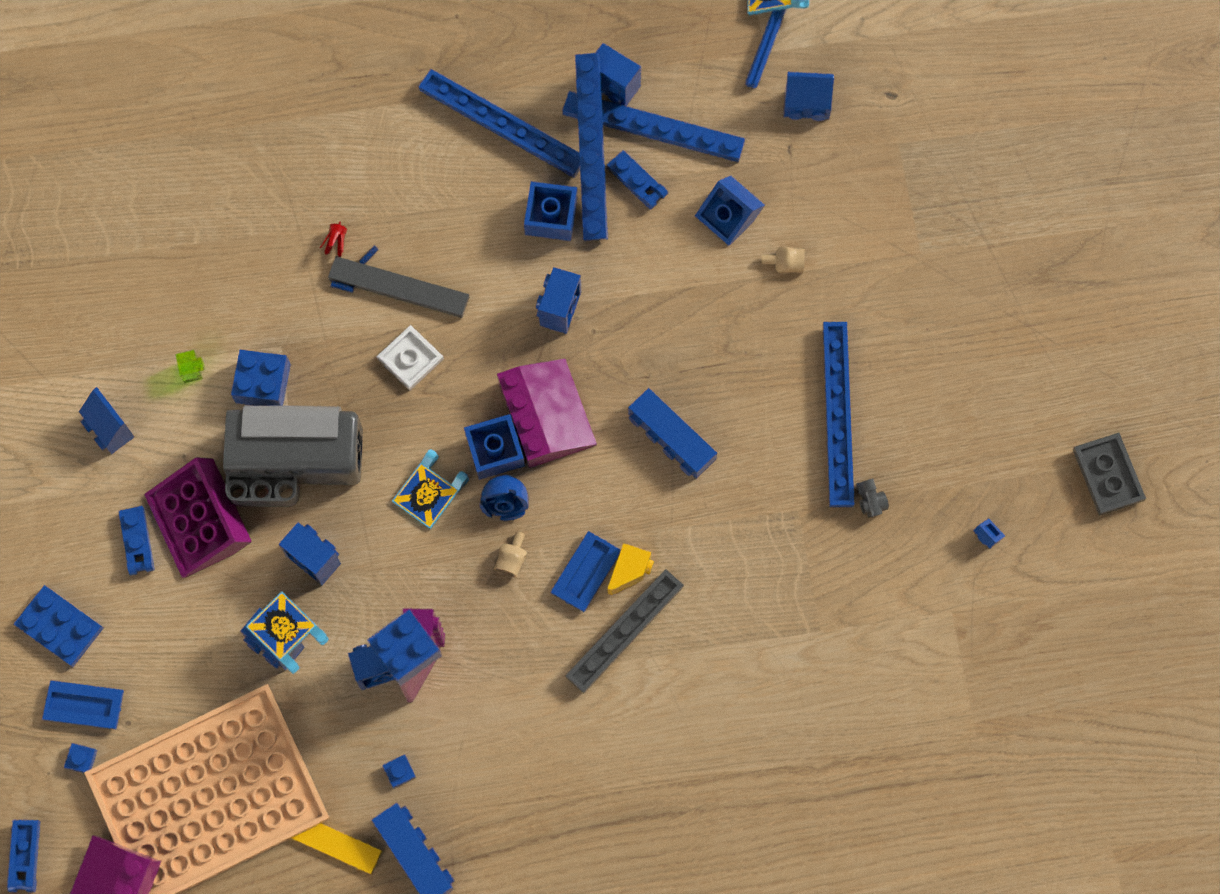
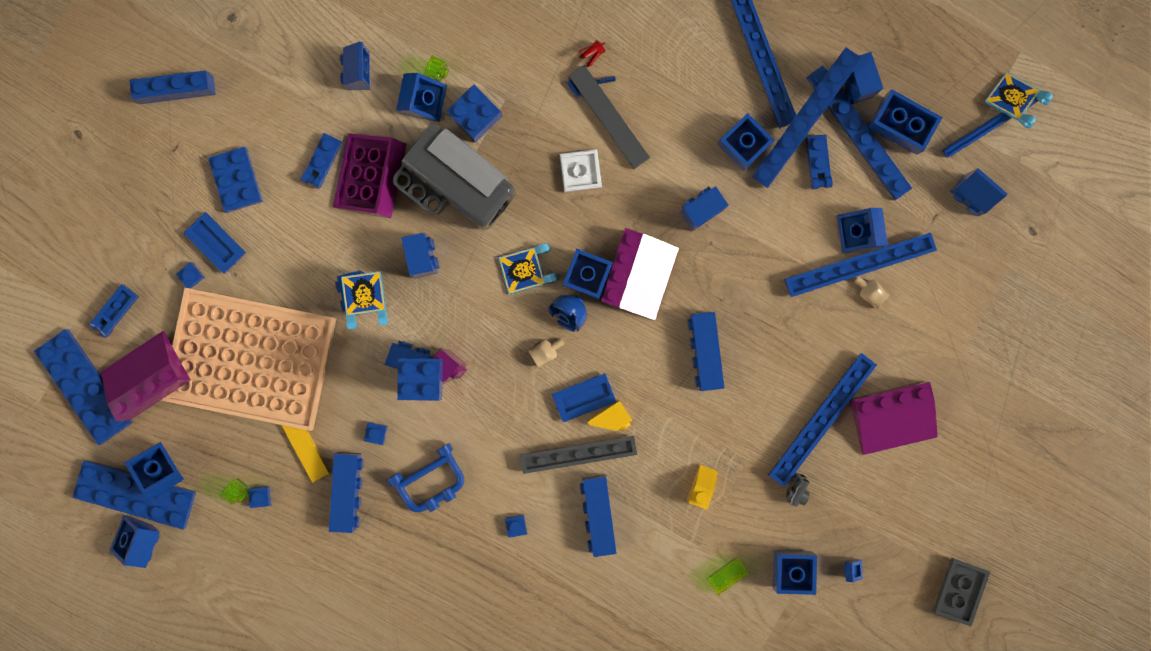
camera: 35 degrees right, 15 degrees up
none -> blue bar [386,443,464,513]
none -> blue slope [396,73,447,122]
none -> blue plate [505,514,527,538]
none -> blue brick [580,475,617,557]
none -> yellow slope [687,464,718,510]
none -> clear neon green plate [706,556,749,596]
none -> blue brick [773,550,817,595]
none -> blue plate [784,233,937,297]
none -> magenta slope [849,381,938,455]
none -> blue brick [868,89,943,155]

